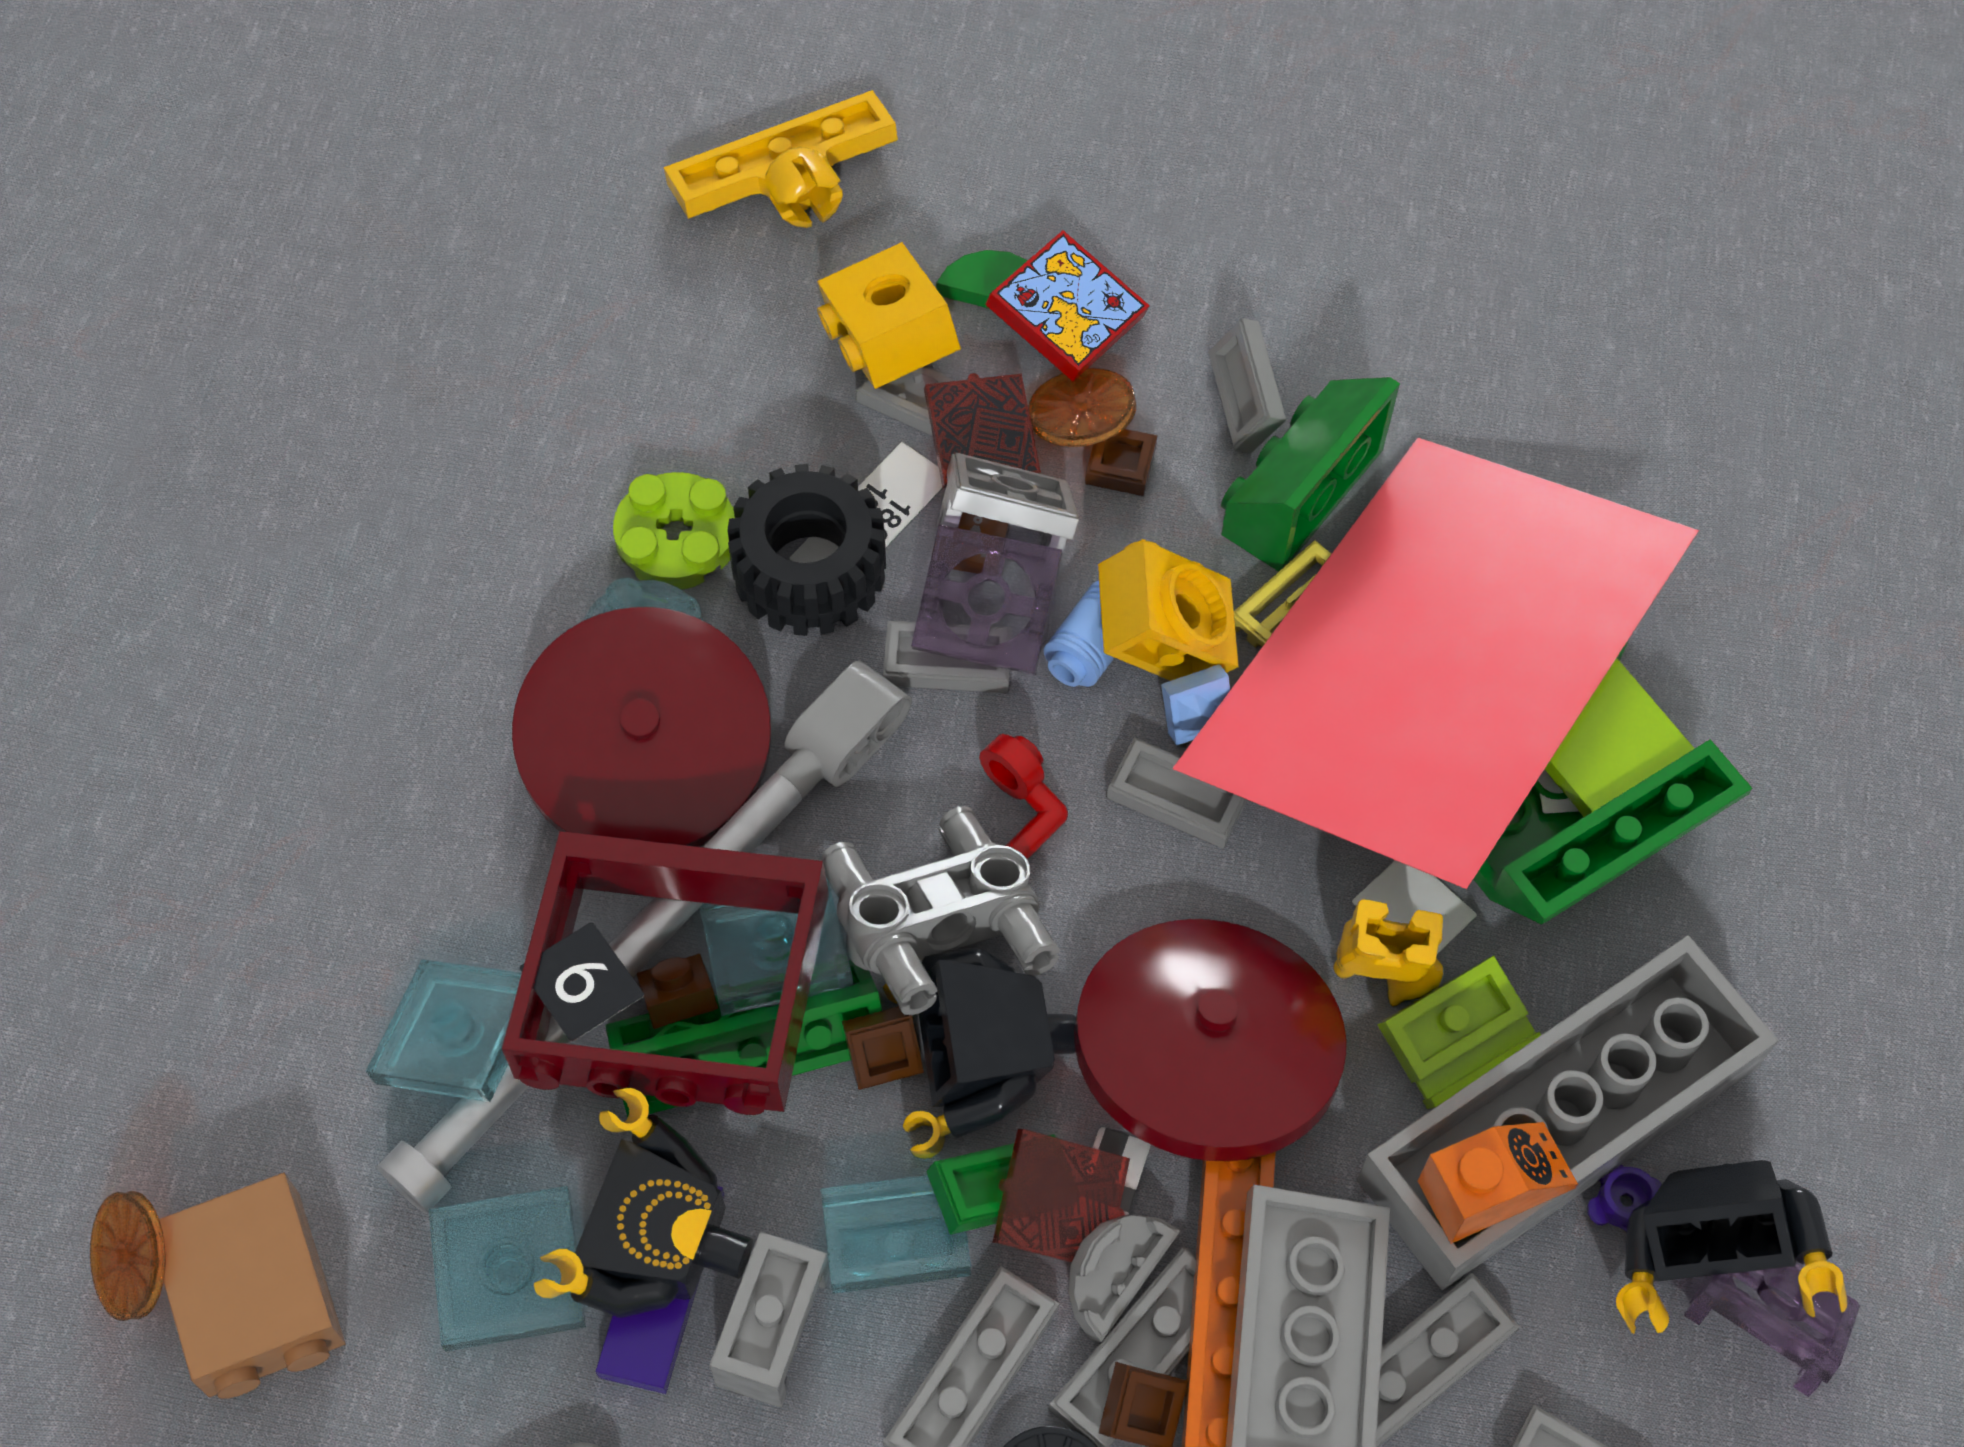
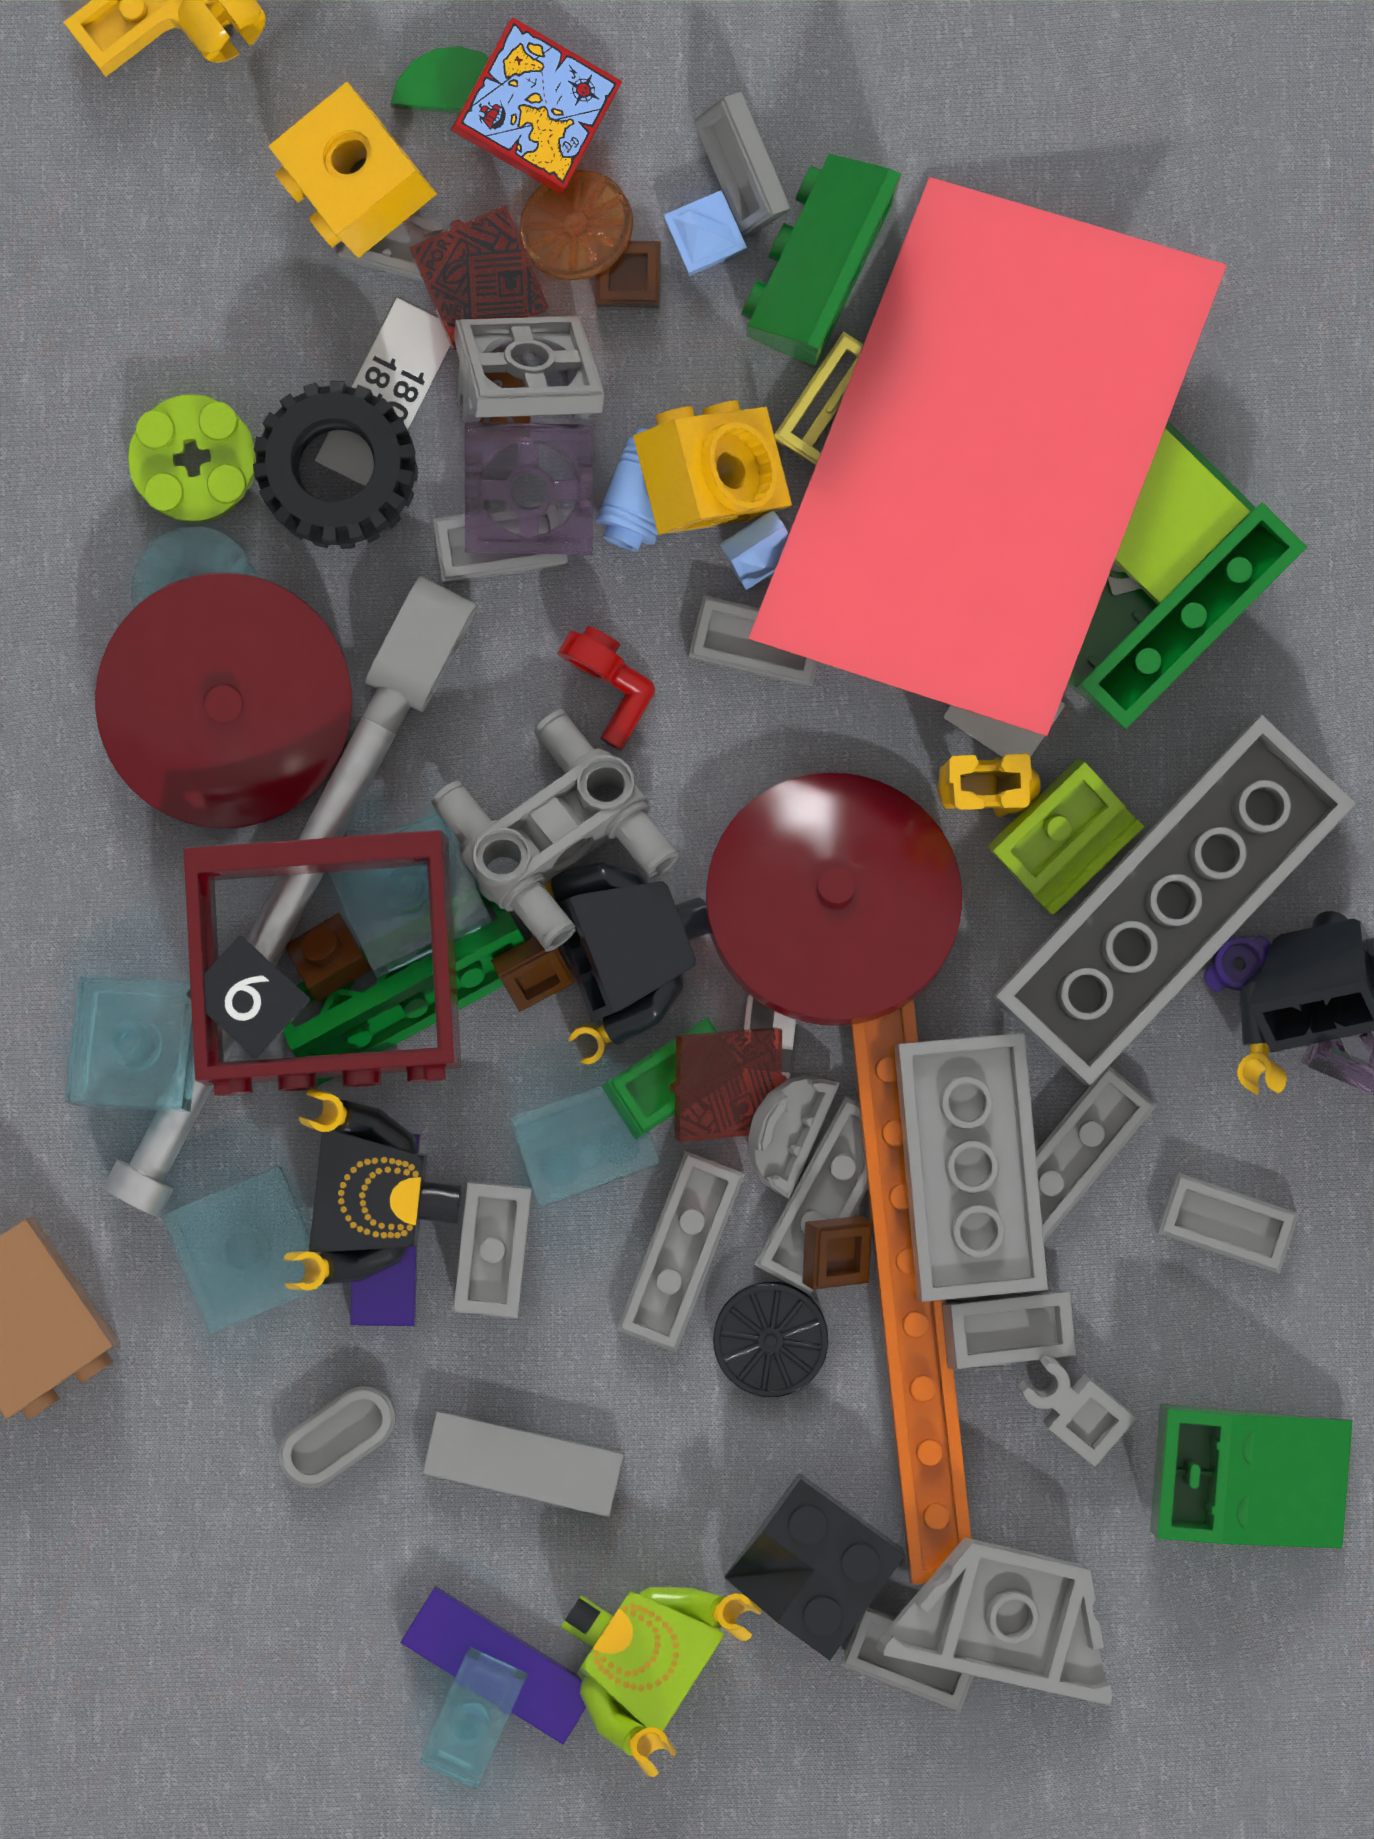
camera: 10 degrees left, 25 degrees up
orange slope [1417,1122,1578,1244] -> none
none -> light blue tile [663,190,747,276]

